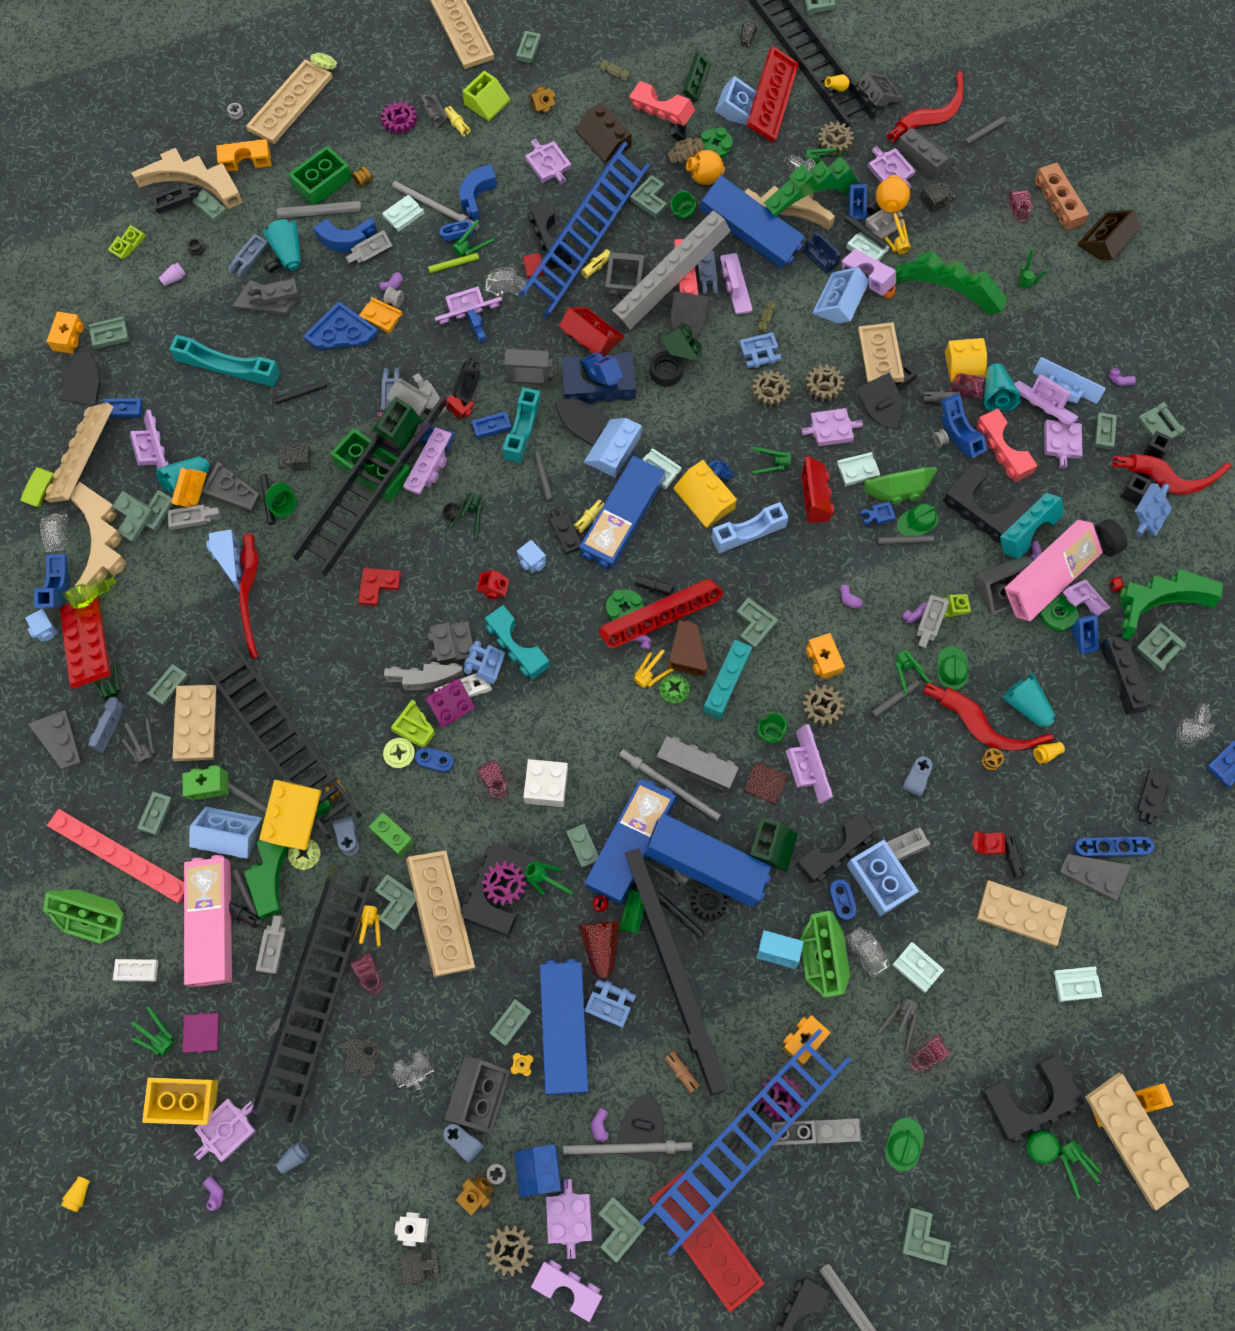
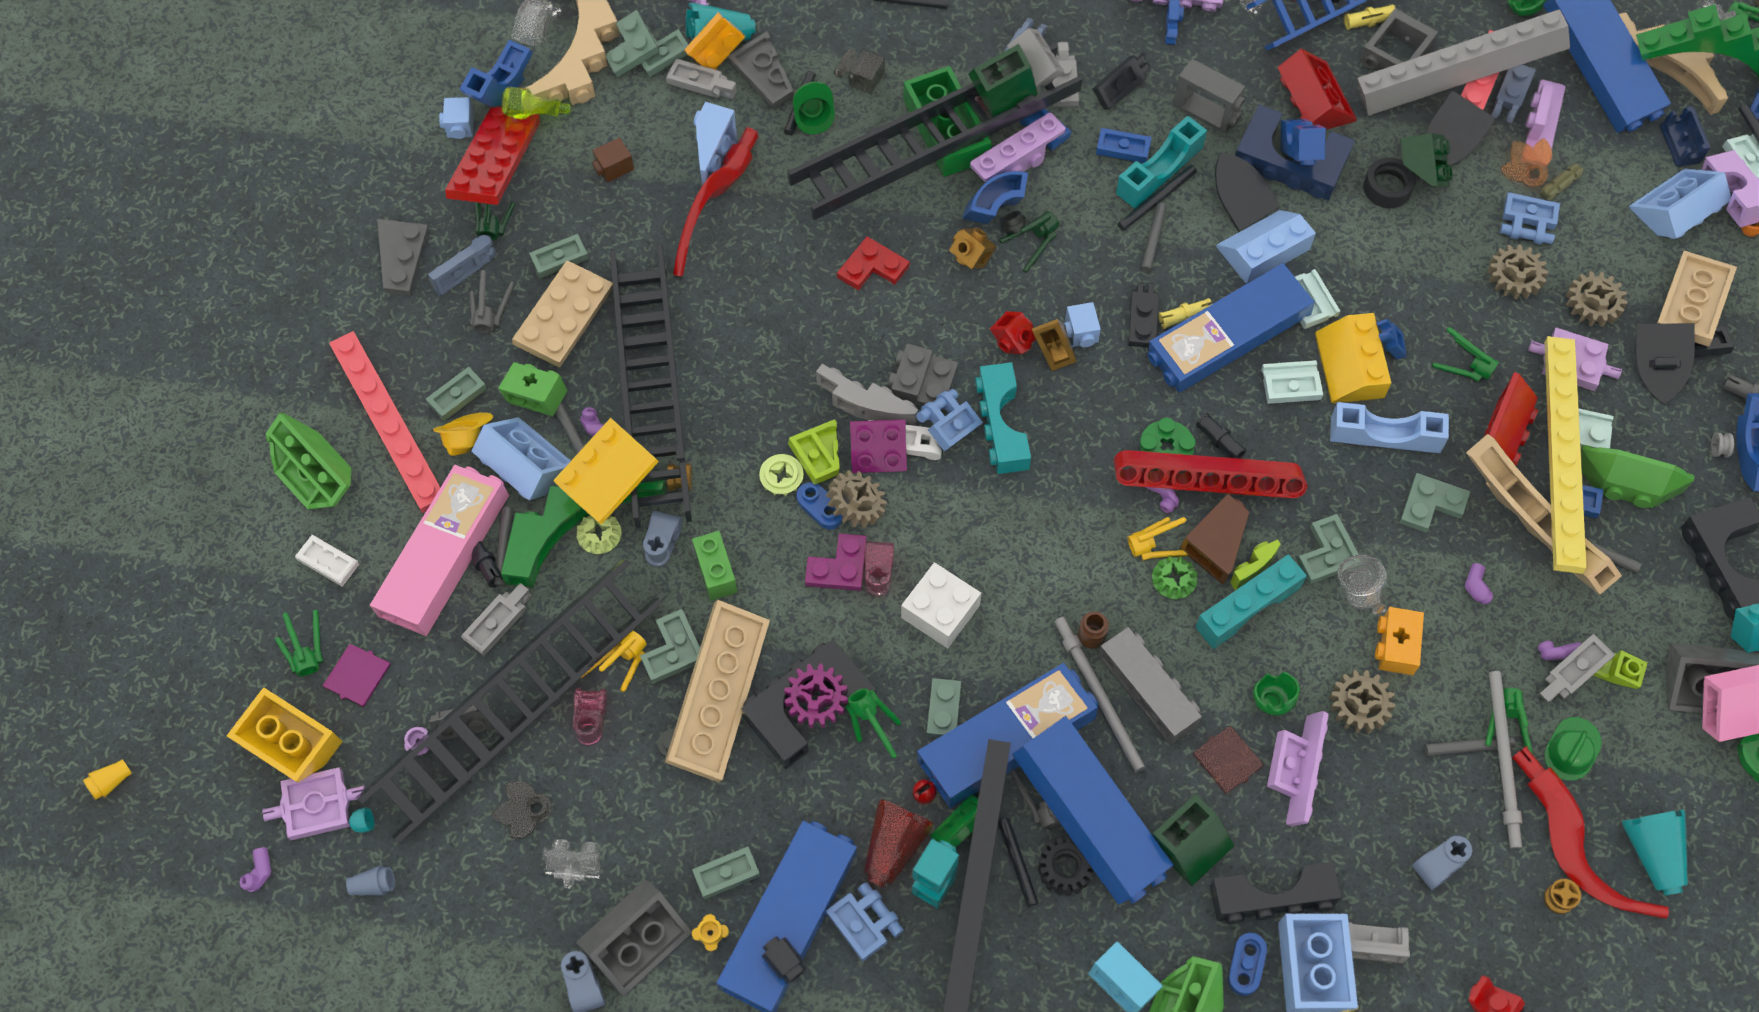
camera: 30 degrees right, 5 degrees down
red bracket [446,395,474,420] -> none
green piece [897,503,939,536] -> none
yellow cone [1033,742,1065,764] -> none
none -> teal hinge [349,807,375,833]
none -> lavender plate [404,727,429,755]
none -> yellow piece [433,412,493,456]
none -> medium lavender arm [580,407,603,436]
none -> reddish brown brick [592,137,634,183]
none -> black brick [762,936,807,985]
none -> magenta plate [805,533,867,591]
none -> dark tan gear [826,470,887,528]
none -> teal arch [912,839,959,909]
none -> pearl gold brick [949,227,997,269]
none -> blue brick [962,171,1028,224]
none -> pearl gold slope [1032,319,1077,371]
none -> reddish brown brick [1078,612,1109,649]
none -> black bar [1117,165,1197,231]
none -> lime slope [1230,540,1280,591]
none -> light aqua plate [1261,361,1323,404]
none -> clear hat [1337,554,1387,617]
none -> sand green plate [1399,473,1470,533]
none -> tan arch [1466,434,1622,595]
none -> light grey bar [1489,671,1523,849]
none -> clear orange plate [1501,138,1552,187]
none -> light yellow plate [1544,336,1586,574]

